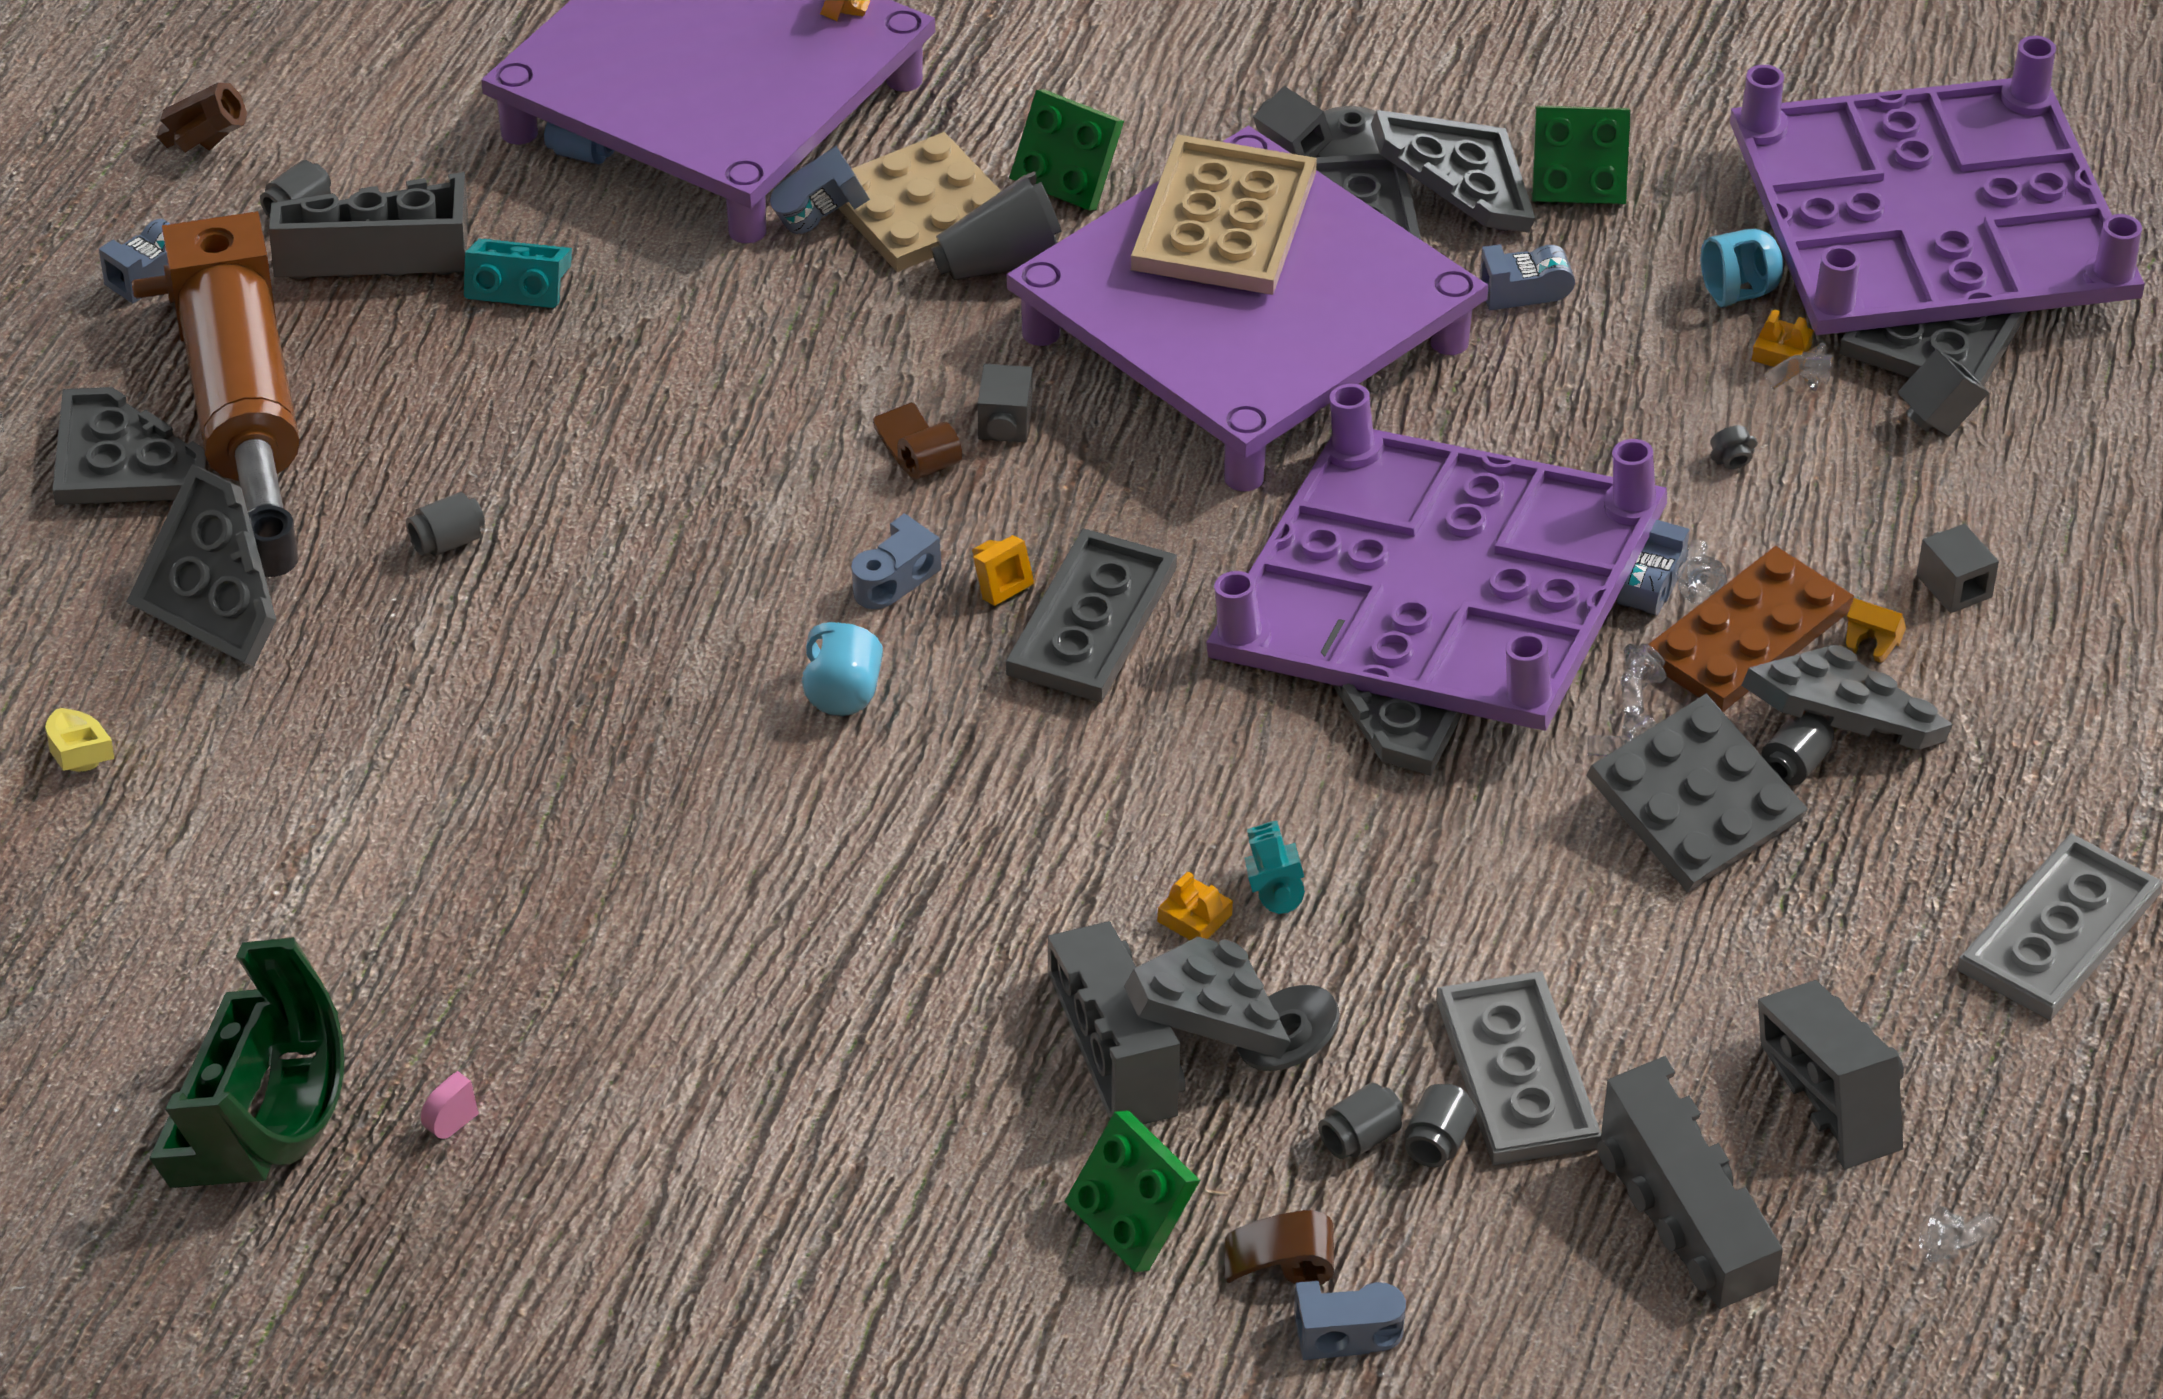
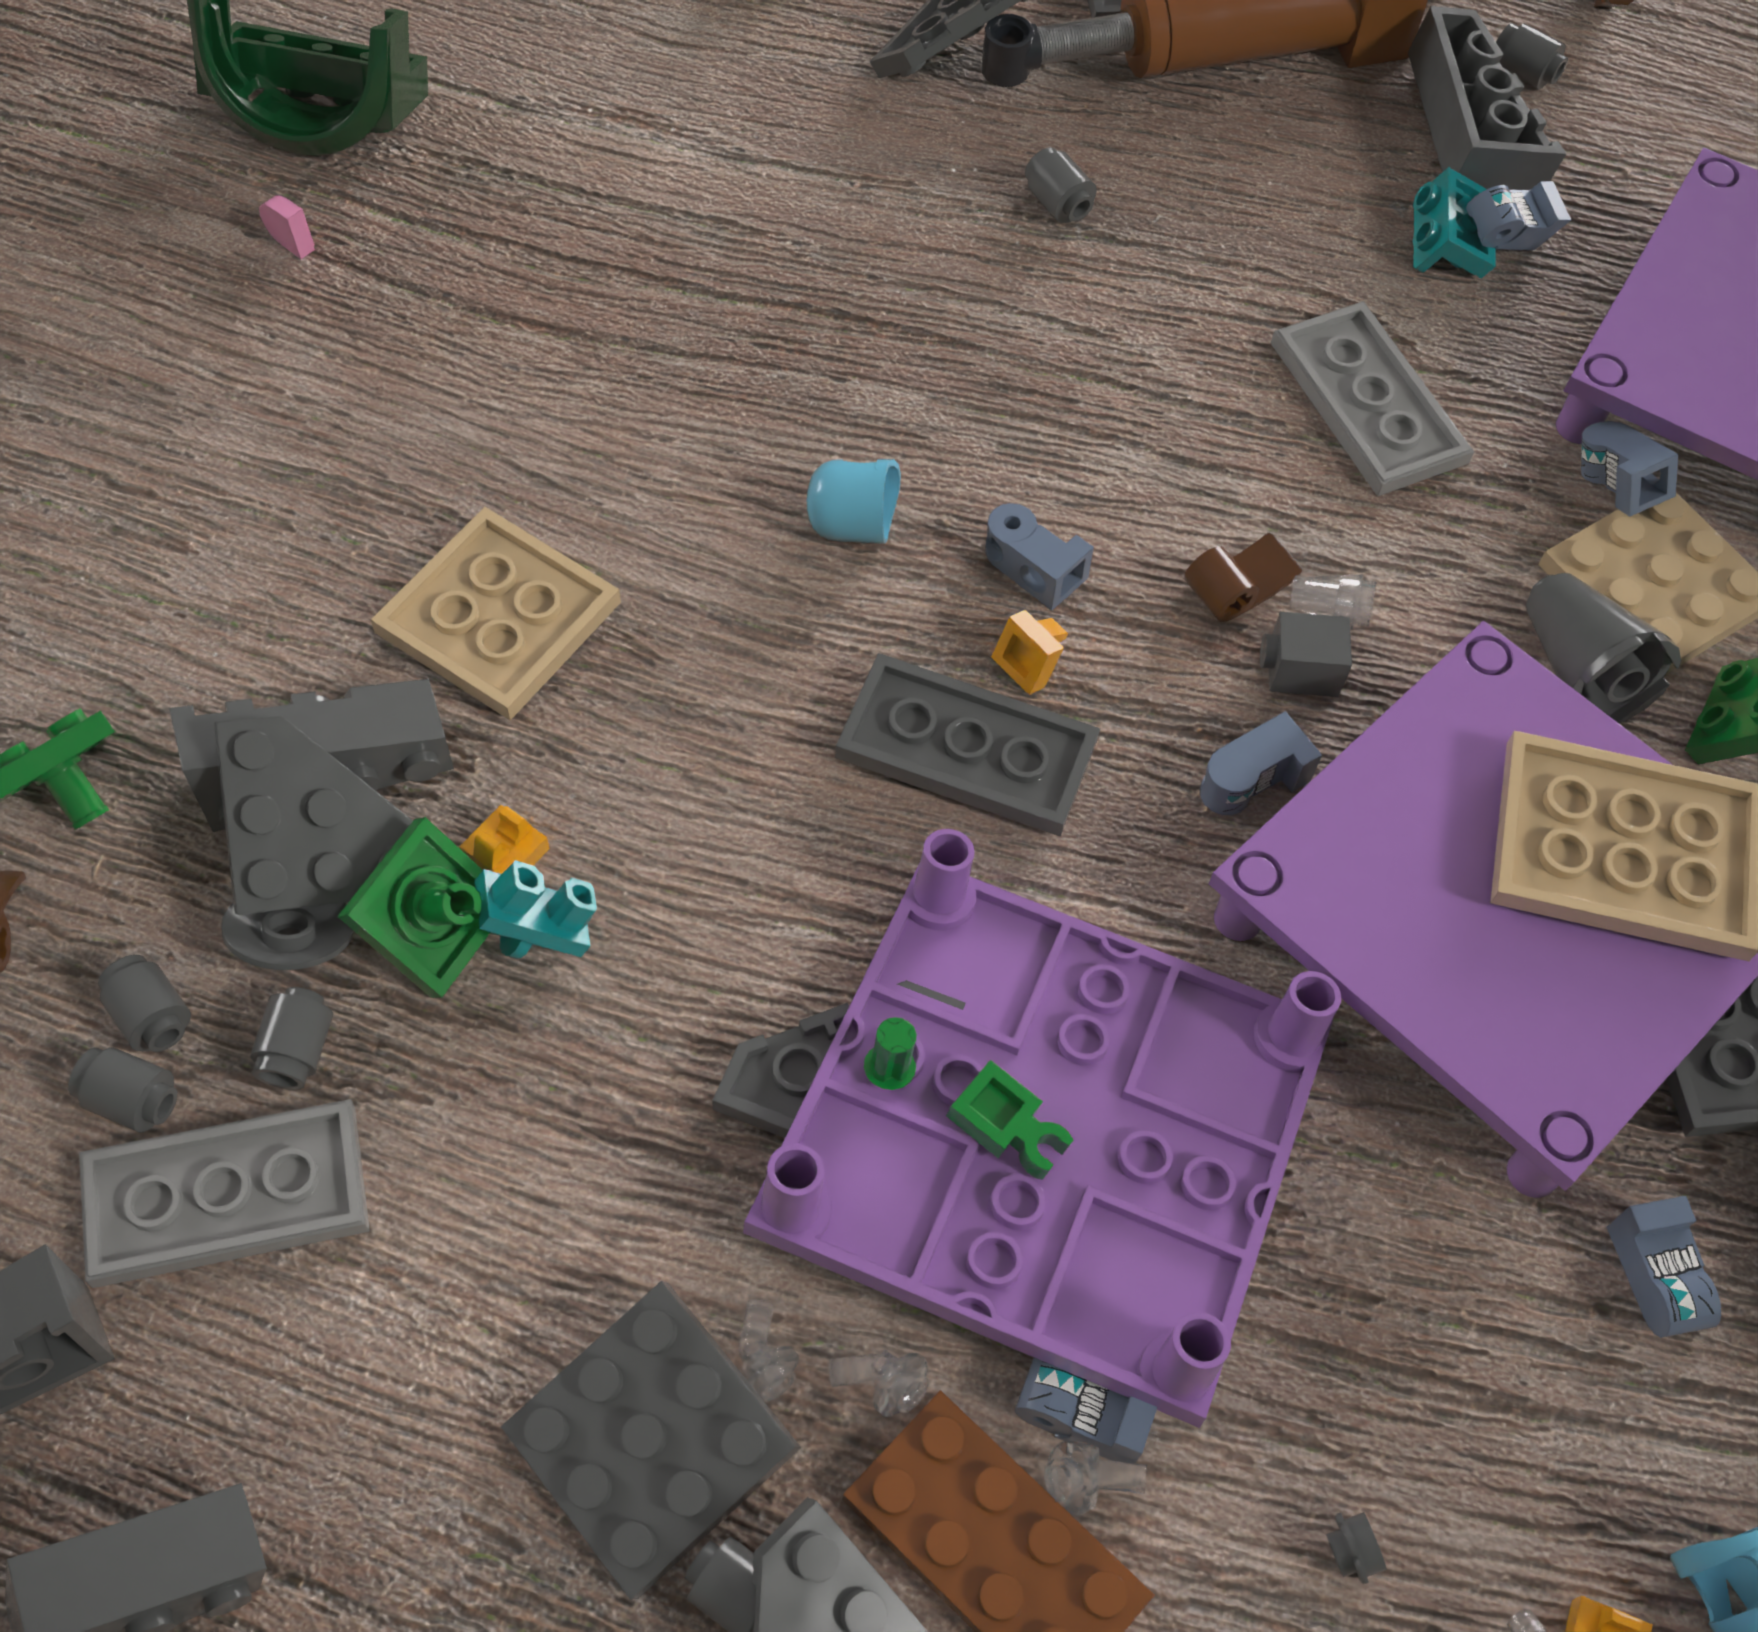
camera: 85 degrees right, 15 degrees up
none -> dark grey brick [250,987,333,1090]
none -> green plate [337,817,490,998]
none -> tan plate [371,507,621,720]
none -> green piece [864,1017,917,1090]
none -> green plate [946,1060,1073,1180]
none -> sand blue leg [1200,711,1322,815]
none -> light grey tile [1271,301,1474,497]
none -> clear cone [1290,574,1377,630]
none -> sand blue leg [1466,181,1571,250]

